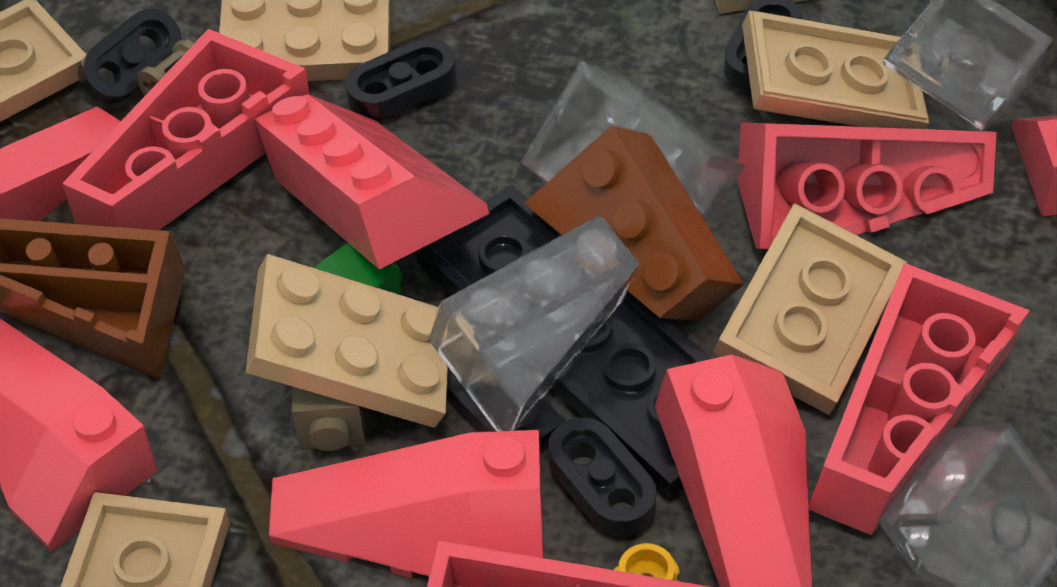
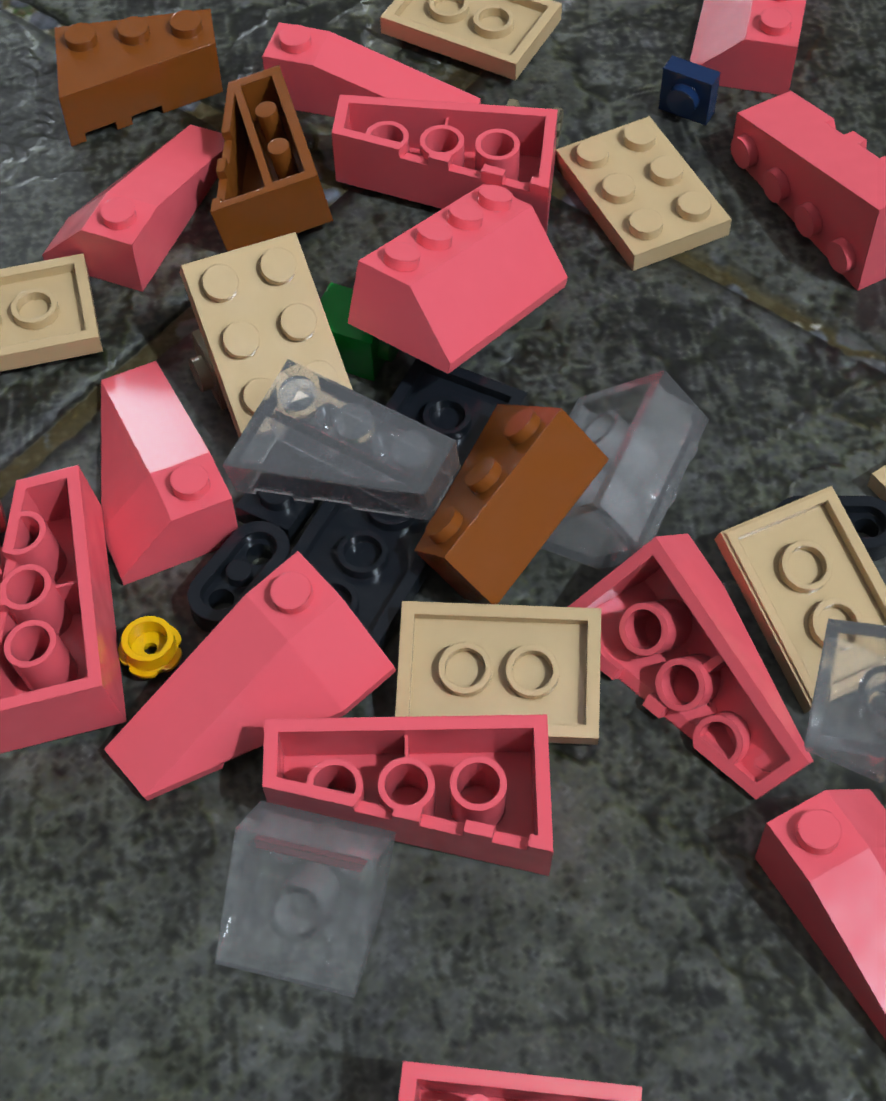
camera: 65 degrees right, 5 degrees up
black plate [78,9,182,103] -> none
black plate [345,39,456,119] -> none

